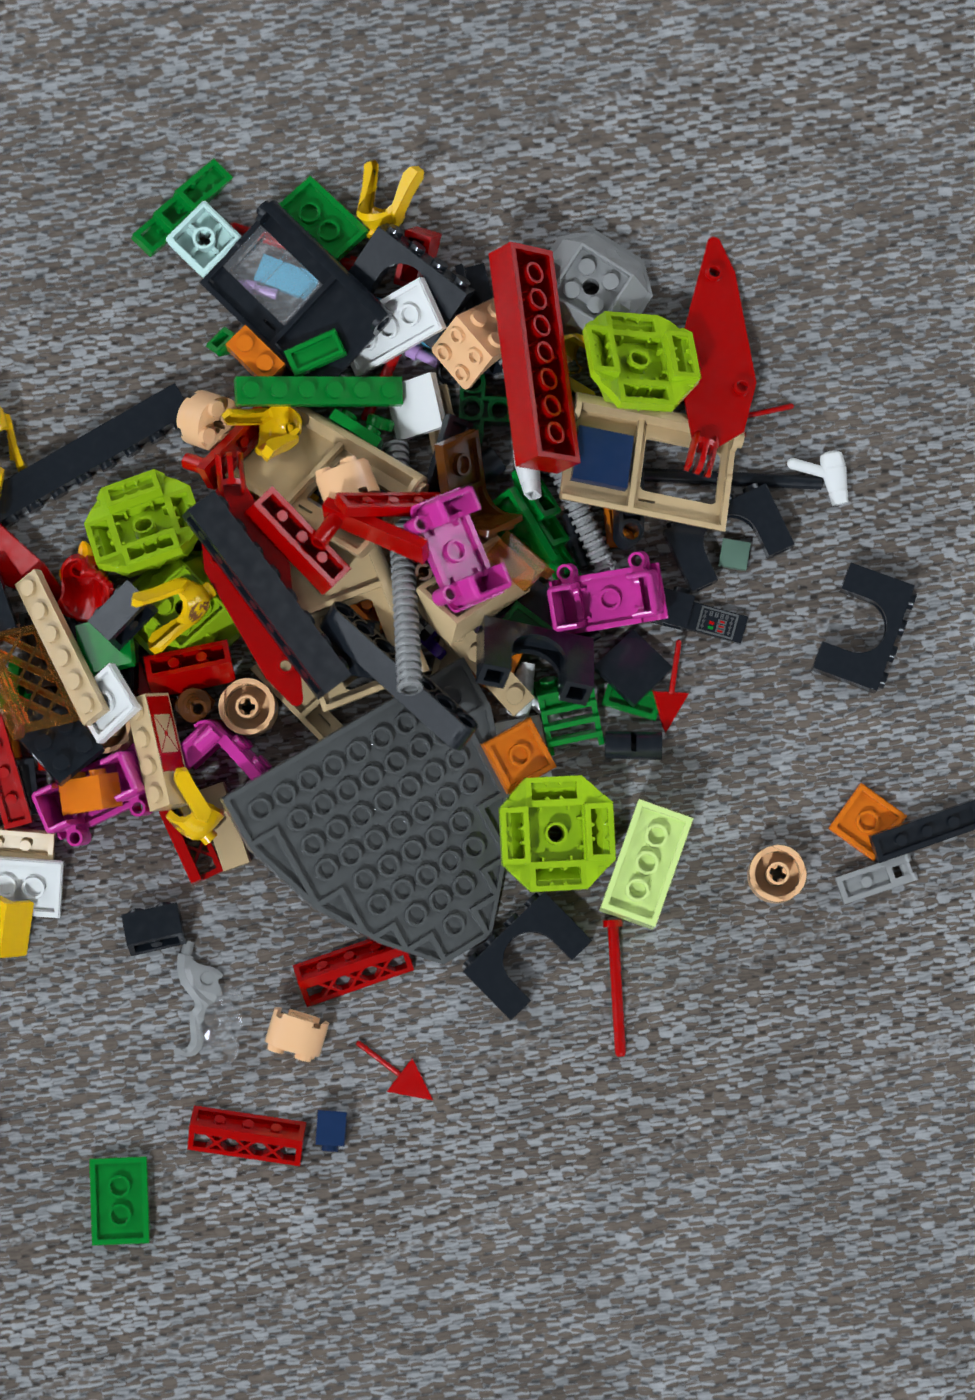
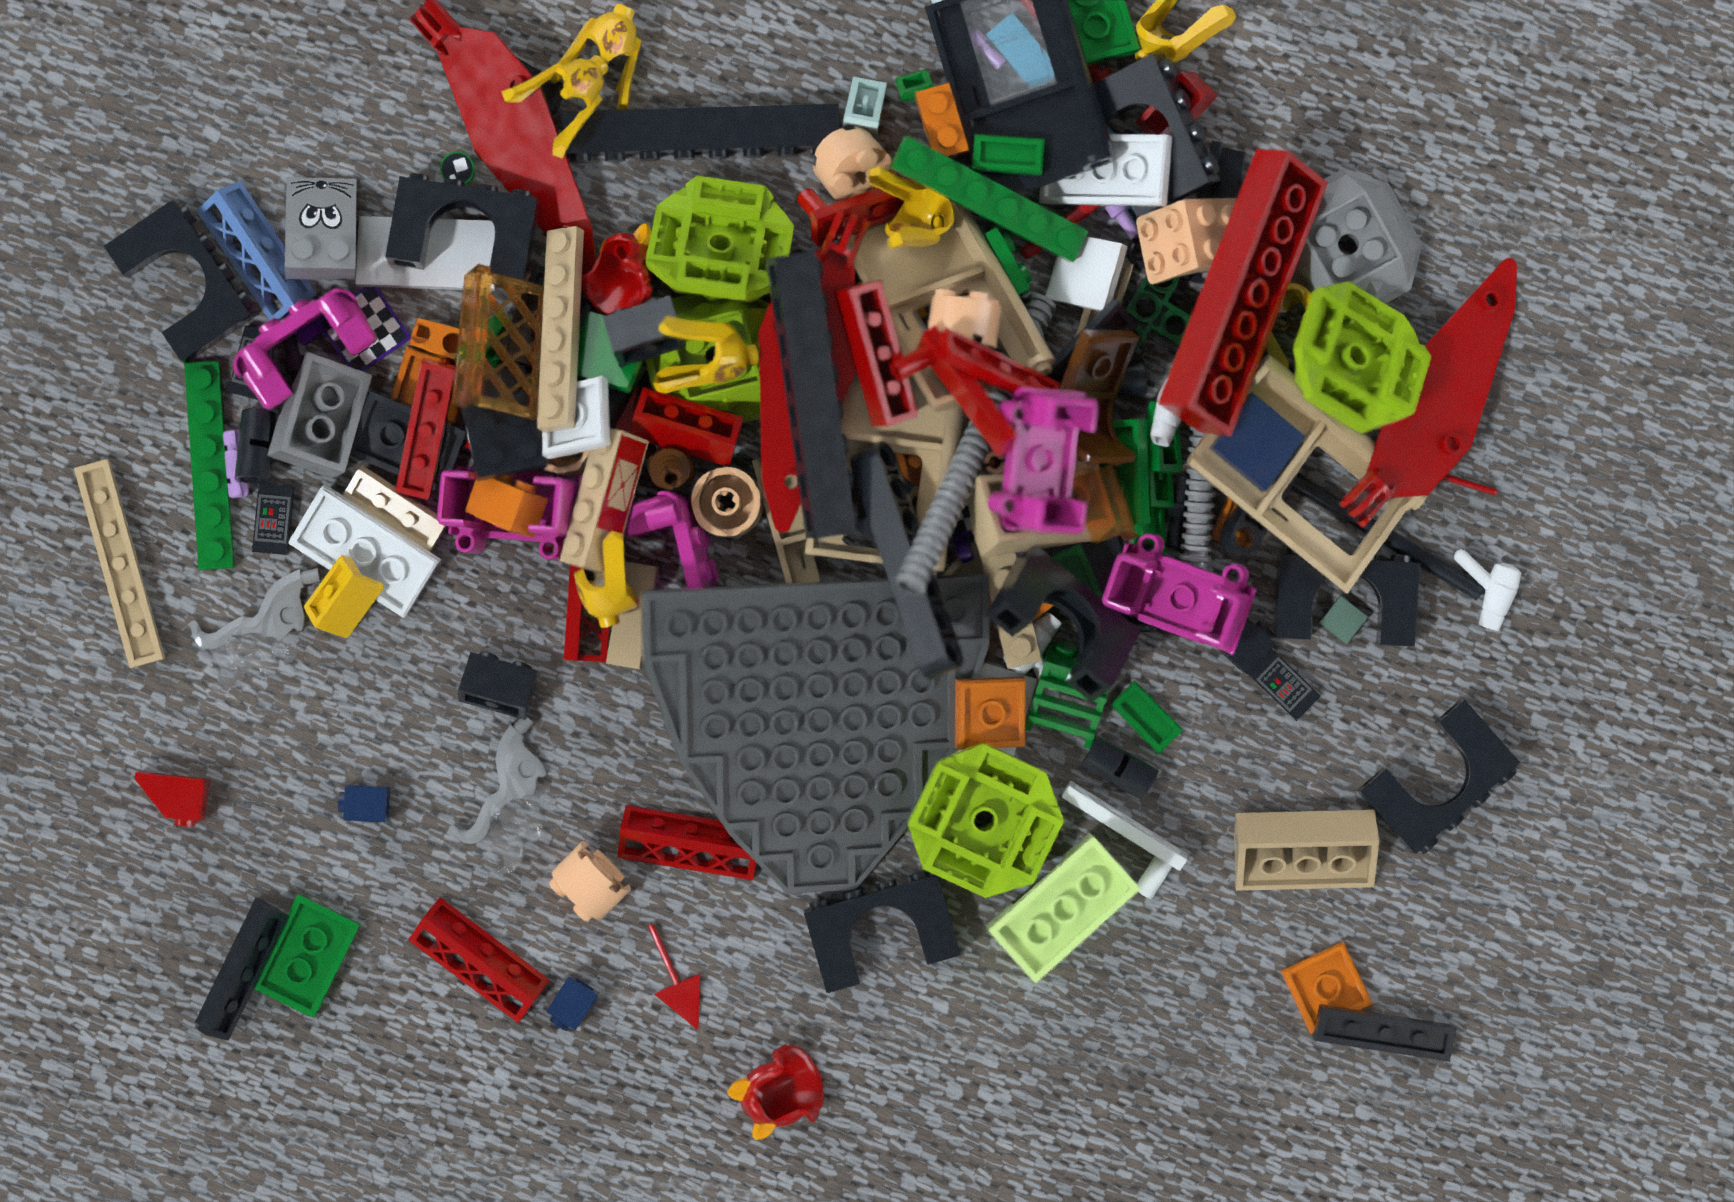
camera: 30 degrees right, 5 degrees up
green tile [366,413,395,432] -> none
black tile [594,629,672,708] -> none
red bar [603,919,626,1057] -> none
red piece [652,639,689,733] -> none
light nougat brick [747,845,807,904] -> none
light grey plate [834,853,919,905] -> none
none -> black fence [195,897,289,1041]
none -> dark blue brick [338,785,391,822]
none -> red hair [727,1044,824,1140]
none -> light aqua slope [843,77,887,136]
none -> white piece [1062,780,1188,899]
none -> tan slope [1234,810,1379,891]

